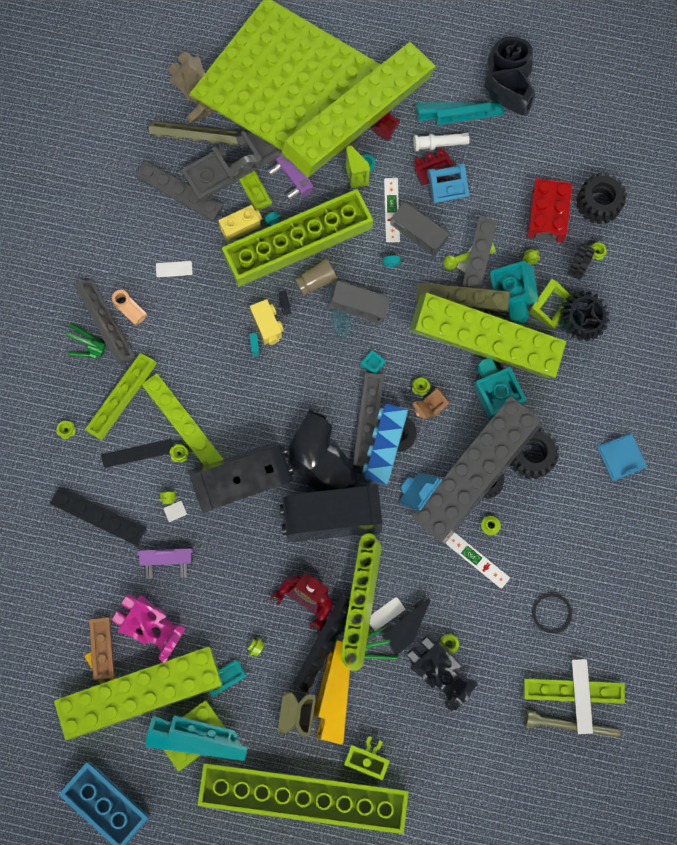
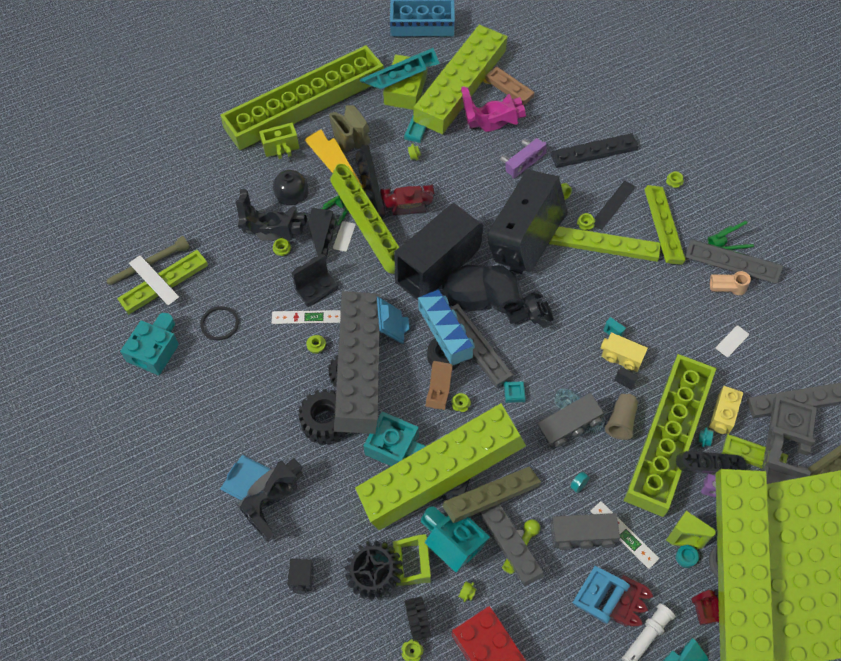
camera: 145 degrees right, 15 degrees down
none -> teal brick [120,313,179,376]
none -> black hips [237,458,303,543]
none -> black cylinder [273,170,308,206]
none -> black brick [287,558,314,594]
none -> black bracket [291,254,339,307]
none -> black plate [524,290,554,328]
none -> black beam [676,451,746,474]

